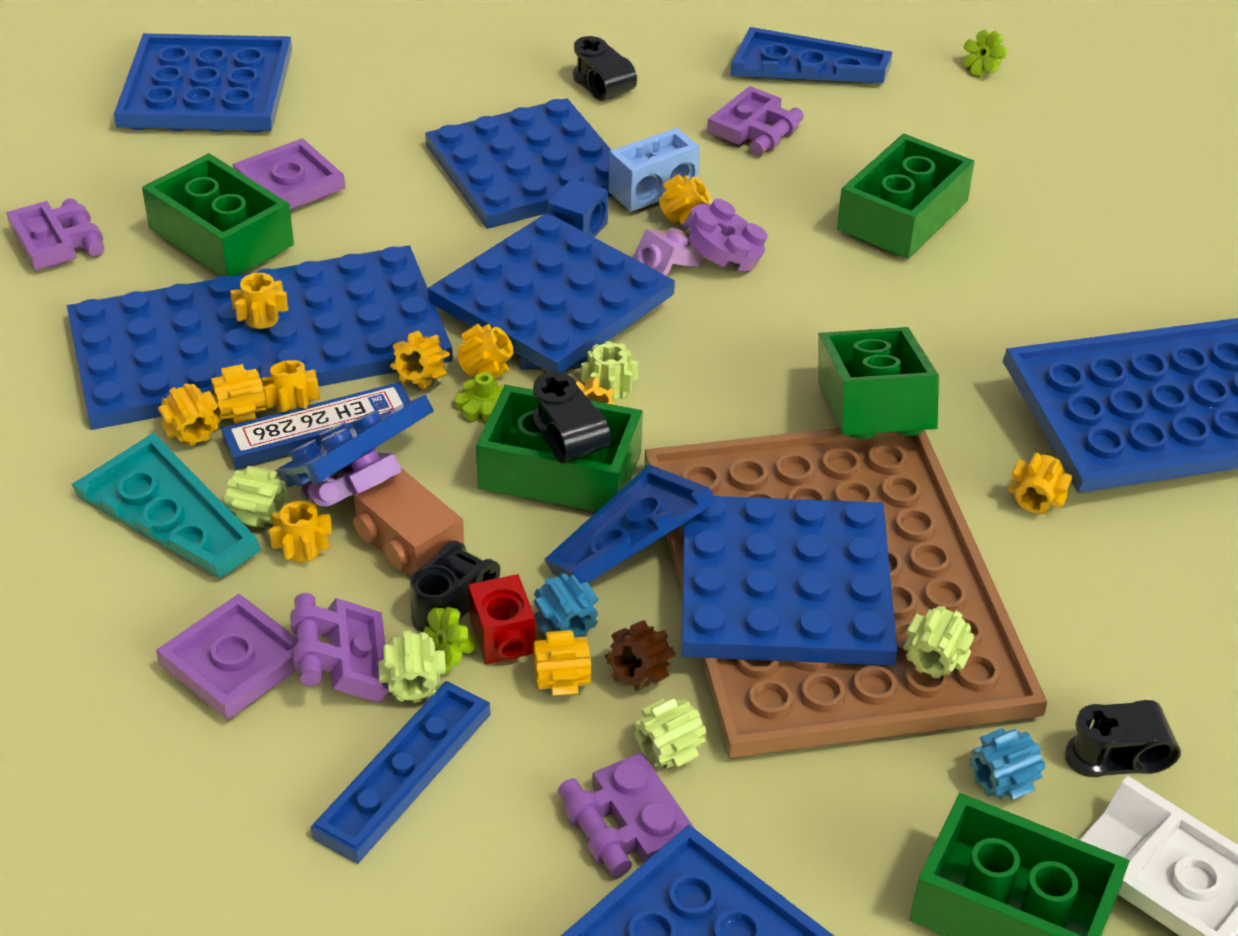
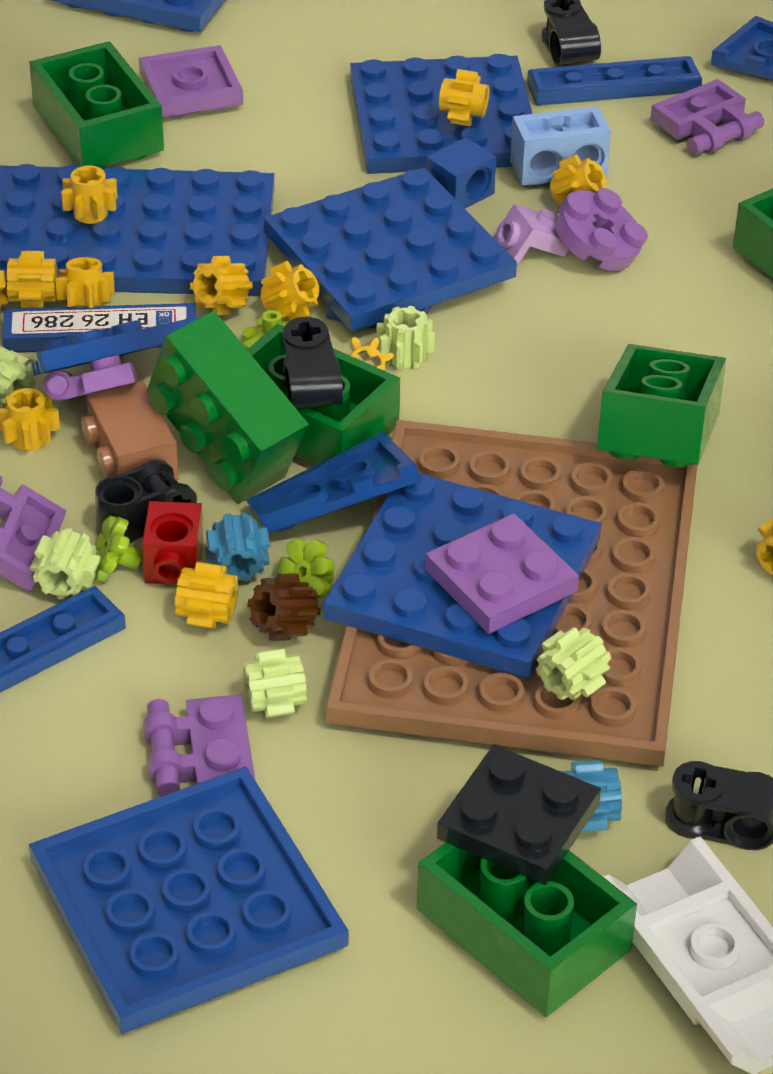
camera: 20 degrees right, 0 degrees up
none -> green brick [146,311,309,504]
none -> lime plant [277,538,334,598]
none -> medium lavender plate [425,513,579,634]
none -> black plate [437,744,601,885]
none -> yellow gear [439,69,490,127]
none -> blue tile [527,56,702,105]

